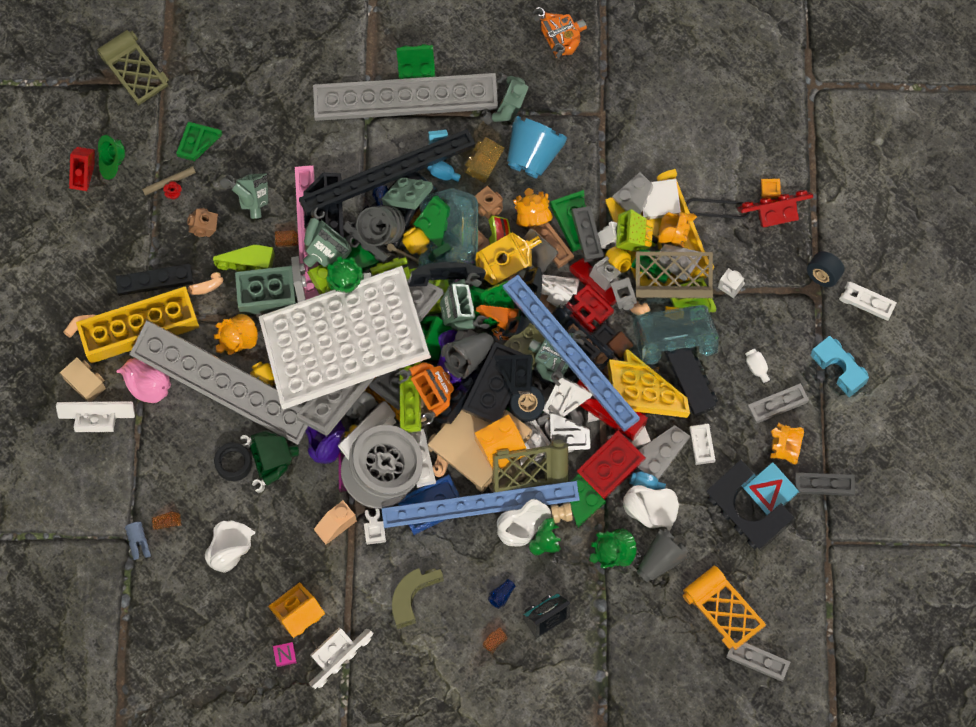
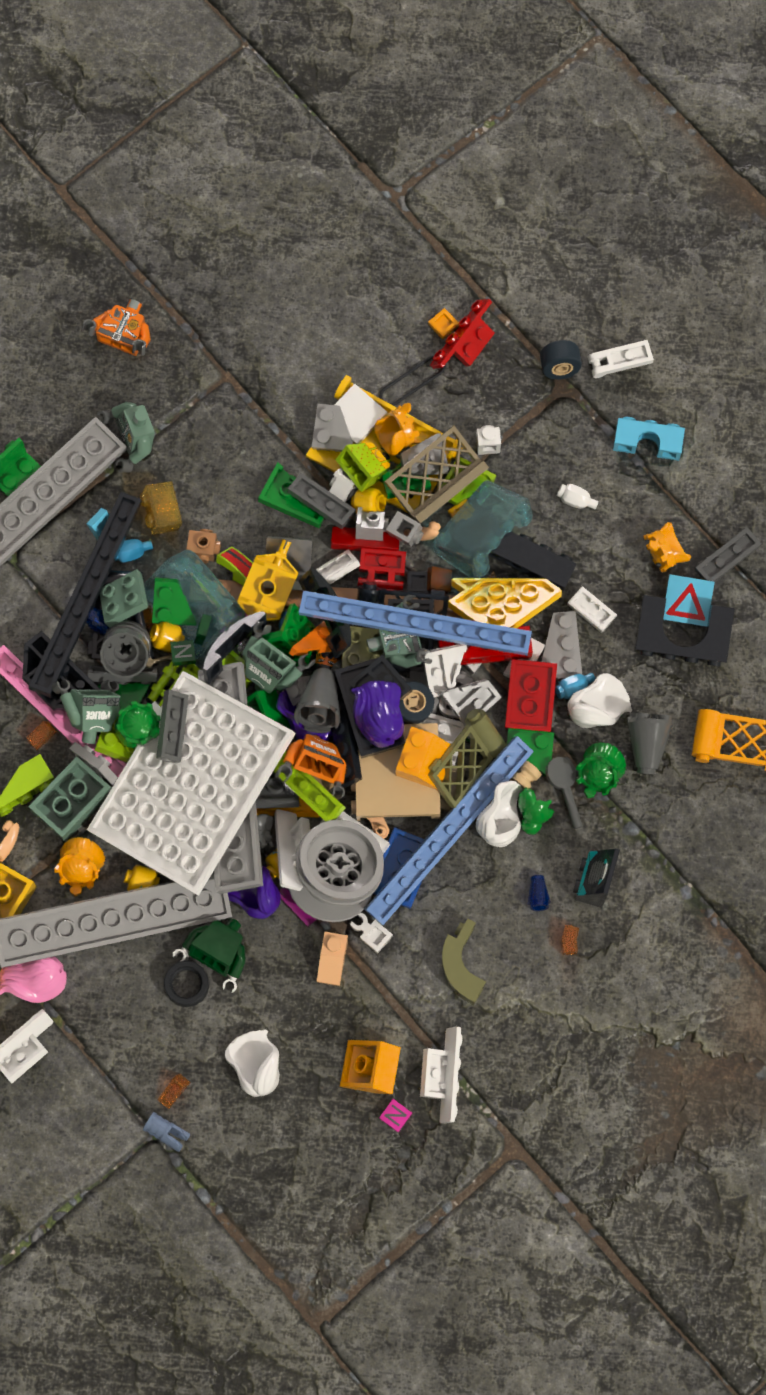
camera: 45 degrees left, 5 degrees up
dark azure cone [507,116,567,179] -> none
light orange hair [513,188,553,227] -> none
medium nougat plate [527,222,574,268] -> none
white plate [541,280,573,307] -> none
light grey plate [747,383,809,424] -> none
none -> dark grey plate [156,690,189,763]
none -> dark green tile [170,640,196,666]
none -> dark purple piece [351,681,404,748]
none -> dark grey piece [546,757,583,829]

